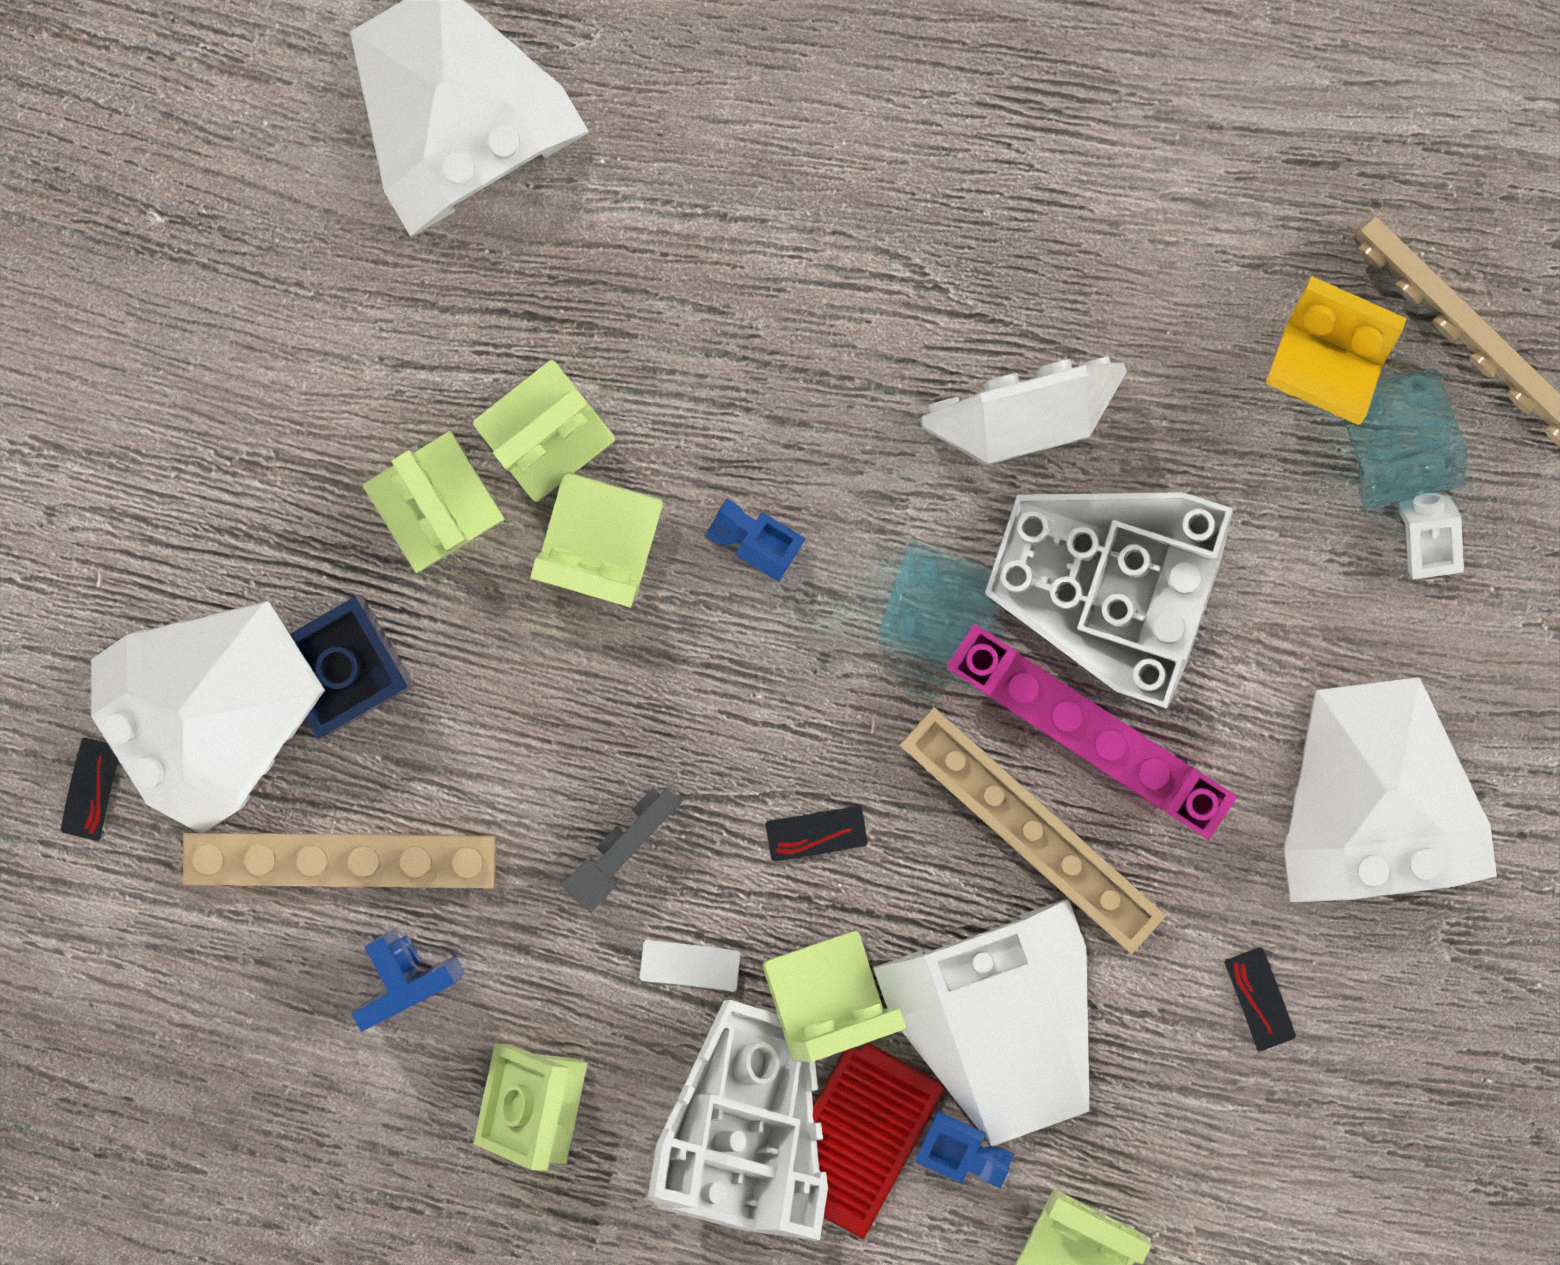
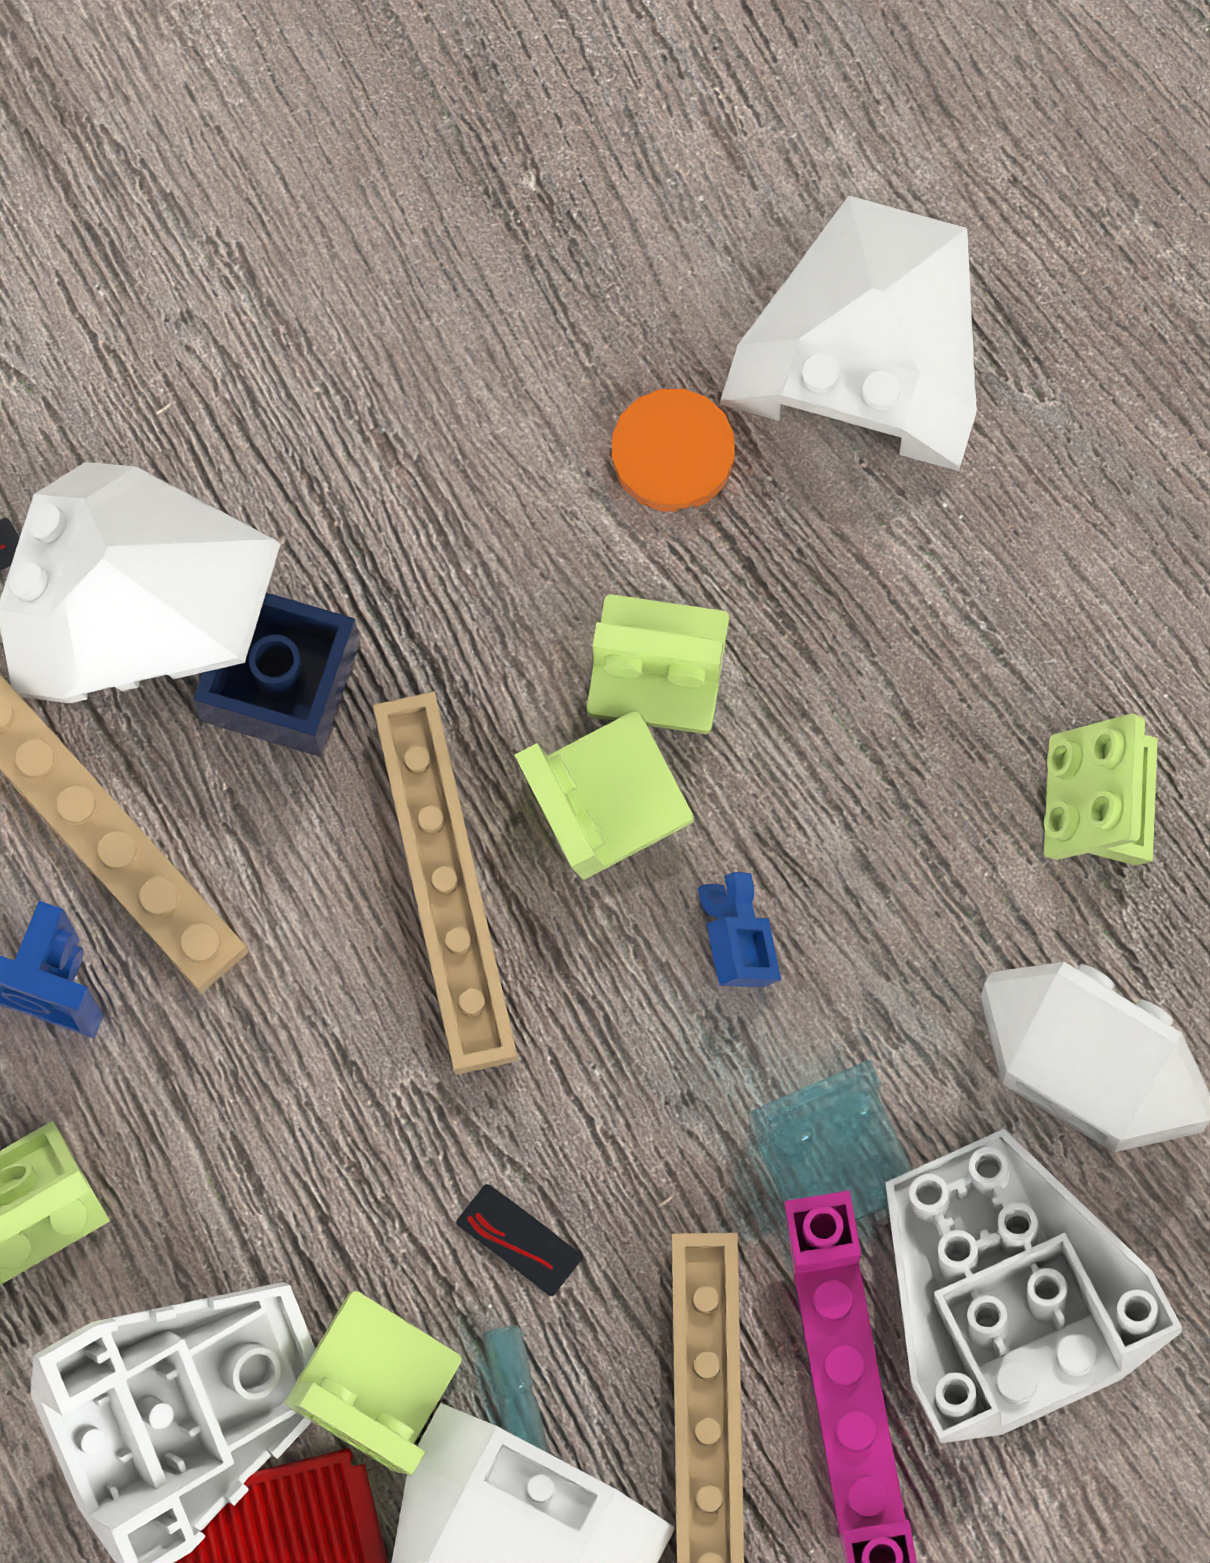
camera: 45 degrees right, 15 degrees down
yellowish green bracket [362,431,506,573] -> none
dark grey plate [561,786,683,913] -> none
white sticker [639,940,741,992] -> none
none -> tan plate [373,691,518,1075]
none -> clear light blue piece [482,1326,549,1453]
none -> orange tile [612,389,735,512]
none -> yellowish green bracket [1044,713,1158,866]

